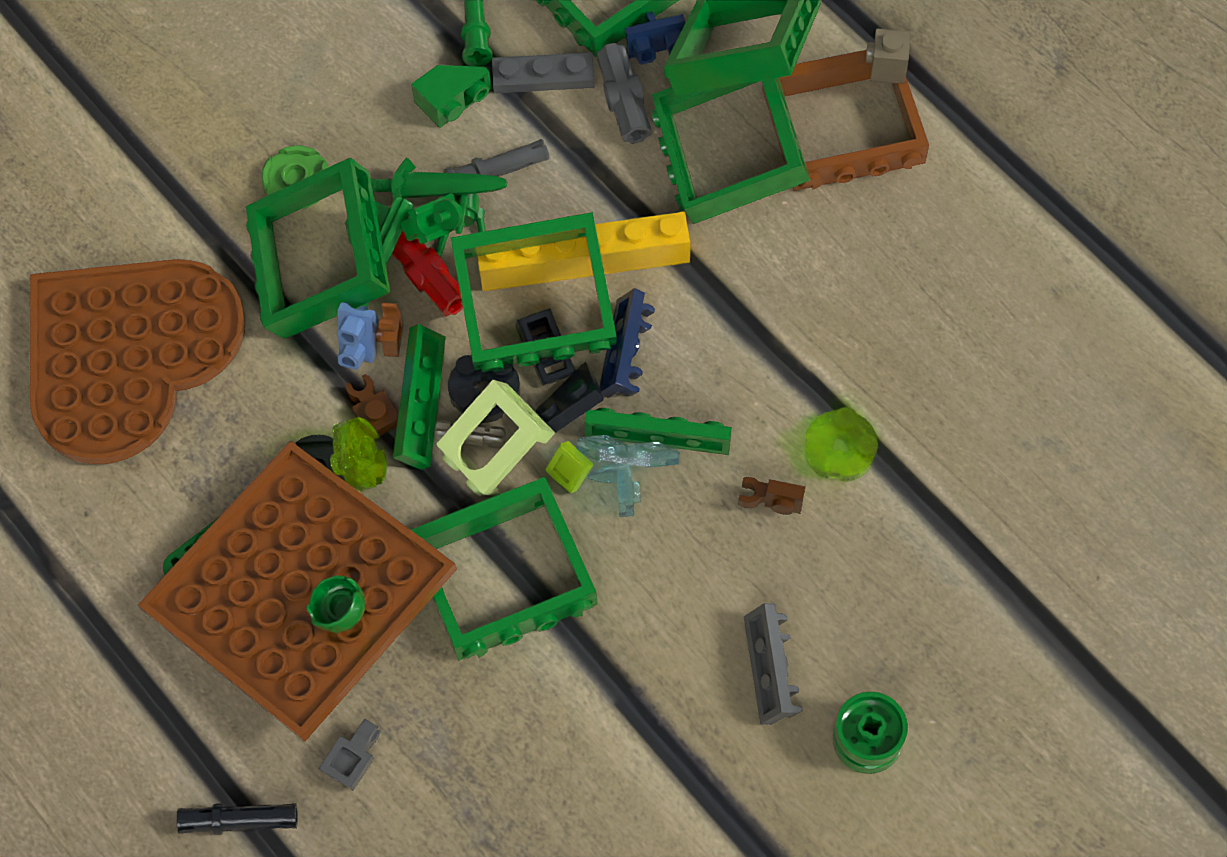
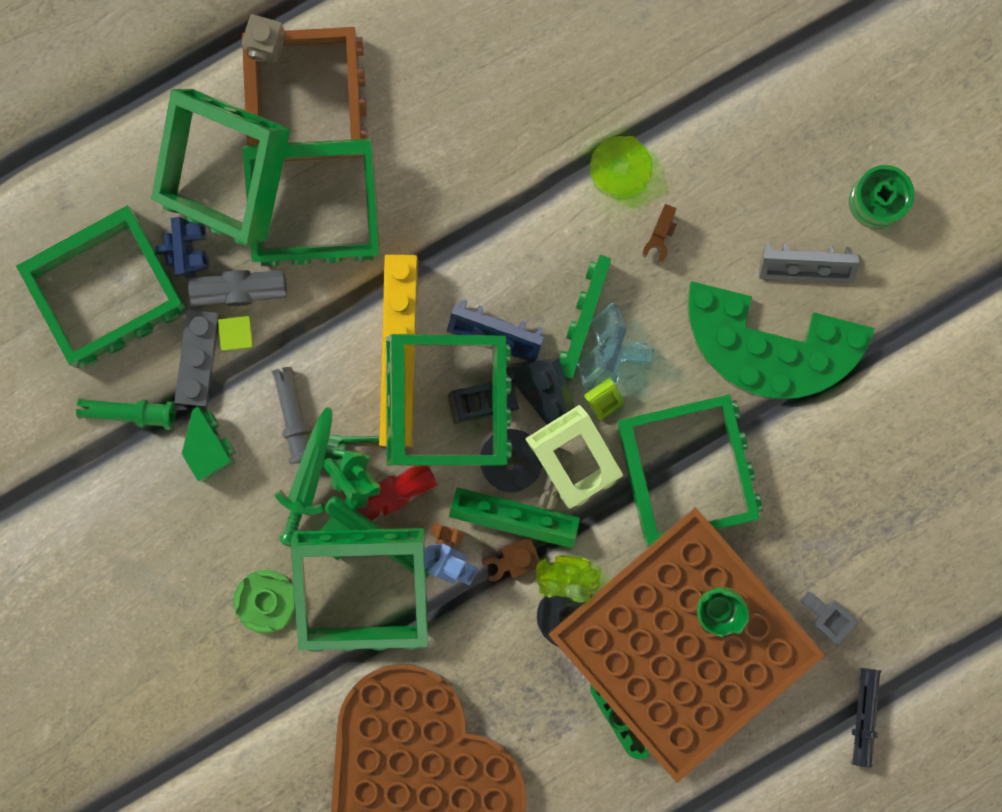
camera: 80 degrees left, 20 degrees up
none -> lime tile [218,316,254,352]
none -> green plate [687,281,875,400]

